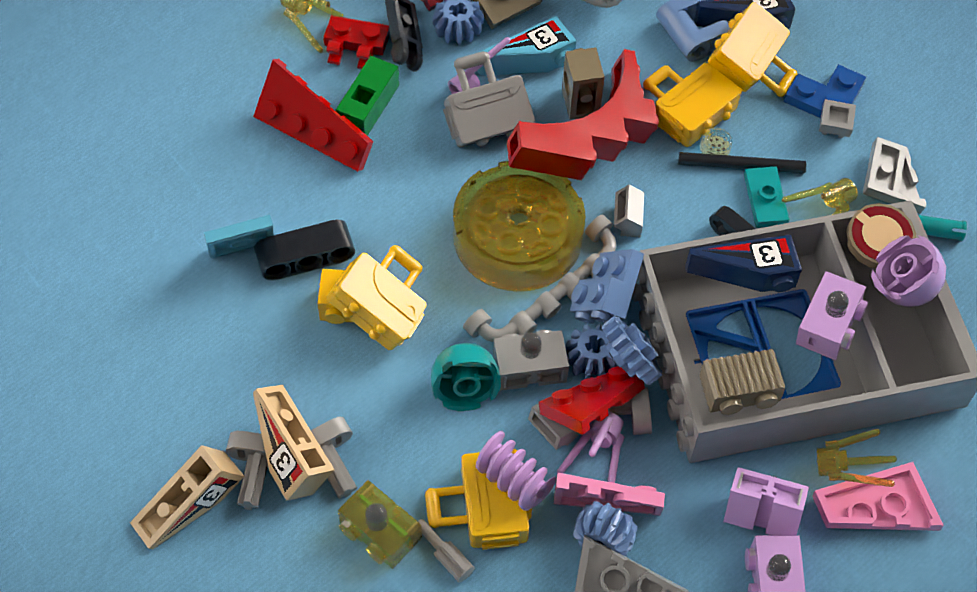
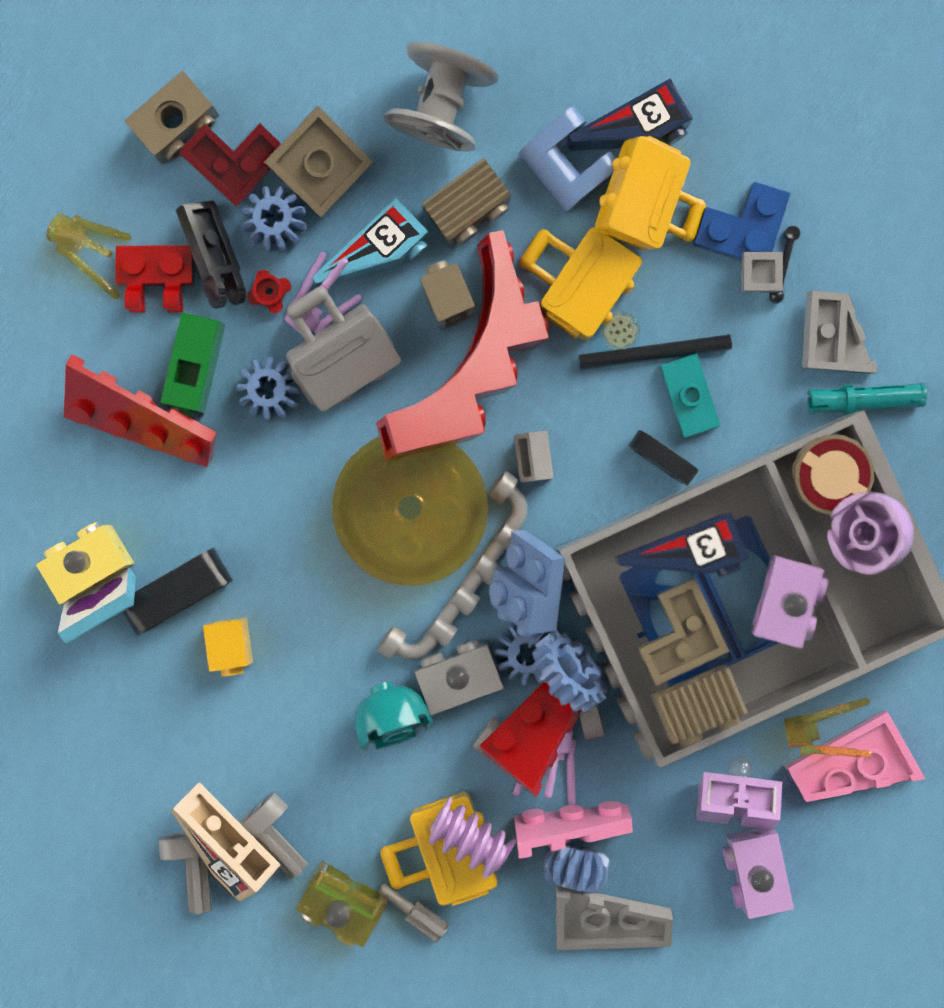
camera: 15 degrees left, 30 degrees up
tan slope [130,445,244,549] -> none
yellow piece [327,245,427,350] -> none
clear yellow plant [782,178,858,215] -> none
none -> light yellow piece [36,522,135,605]
none -> medium blue gear [235,356,302,422]
none -> red plate [247,269,291,314]
none -> dark tan brick [421,158,511,246]
none -> dark tan plate [638,578,729,686]
none -> black hinge [769,226,800,304]

